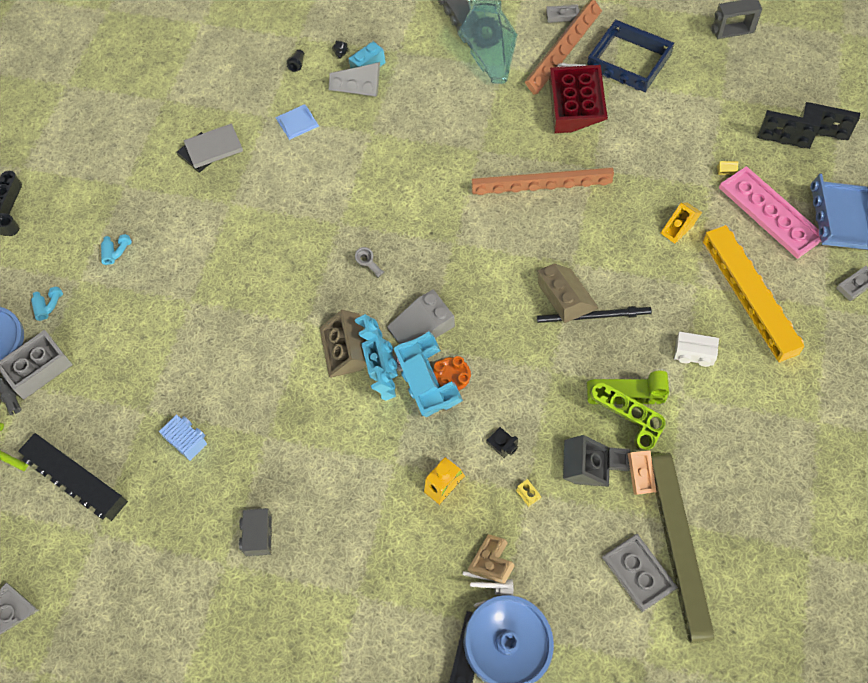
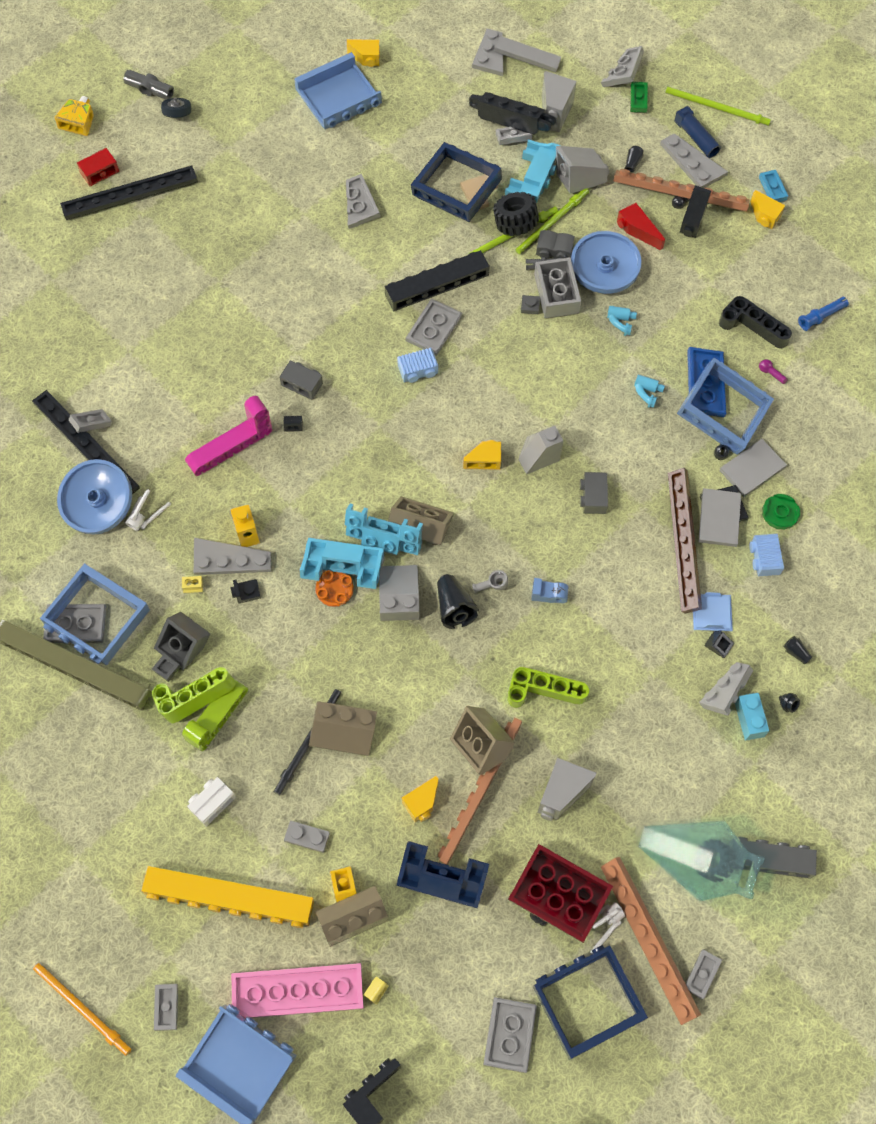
camera: 115 degrees right, 5 degrees up
tan tile [468,534,515,584] -> none
light nougat plate [628,450,657,495] -> none
none -> medium blue window [40,563,150,666]
none -> dark pink beam [185,395,272,476]
none -> light grey wing [193,538,271,575]
none -> black piece [283,416,303,432]
none -> light grey plate [284,821,330,853]
none -> dark tan slope [316,886,389,947]
none -> dark blue bracket [396,841,489,909]
none -> yellow slope [402,776,439,822]
none -> light grey tile [405,299,462,356]
none -> black cone [437,574,479,629]
none -> dark tan slope [450,706,515,775]
none -> yellow slope [463,440,501,470]
none -> light grey tile [483,997,537,1073]
none -> lime beam [507,667,589,708]
none -> light grey slope [518,426,563,475]
none -> dark grey plate [521,295,540,315]
none -> medium blue leg [531,578,569,603]
none -> light grey slope [537,758,596,821]
none -> dark grey brick [580,472,608,514]
none -> plate [668,468,702,614]
none -> medium blue window [677,358,774,455]
none -> blue plate [687,347,726,417]
none -> black slope [704,631,734,658]
none -> black hinge [714,444,729,460]
none -> light grey tile [719,439,787,497]
none -> light blue brick [749,534,784,577]
none -> magenta bar [759,359,788,384]
none -> green tile [762,494,800,530]

